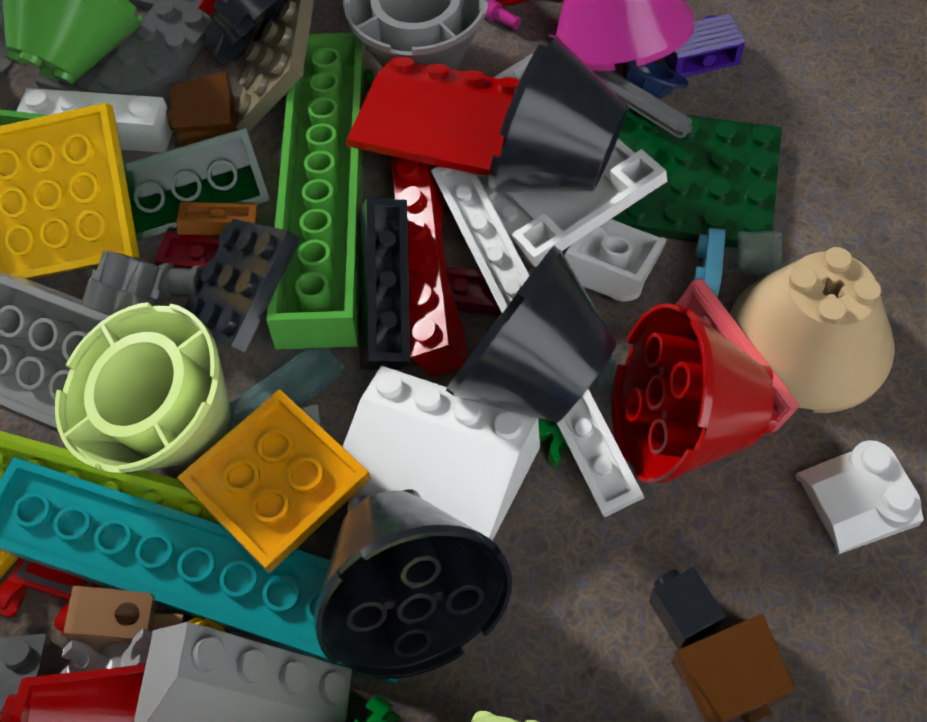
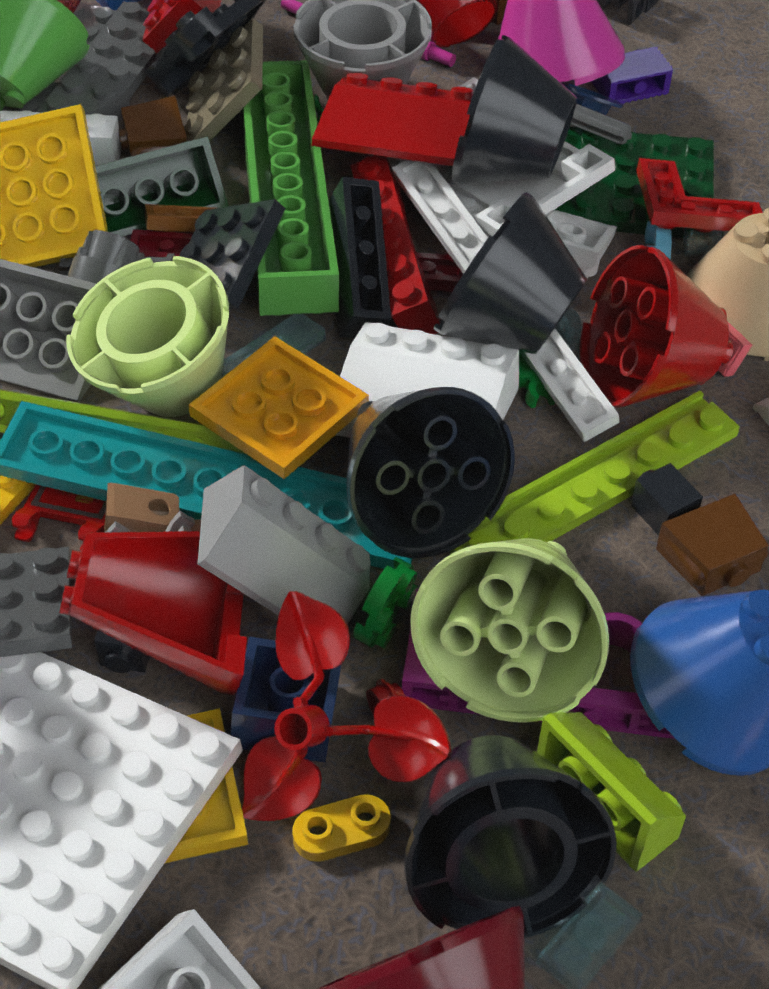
camera: 10 degrees left, 10 degrees down
none -> lime plate [450,391,740,555]
none -> red plate [637,158,763,232]

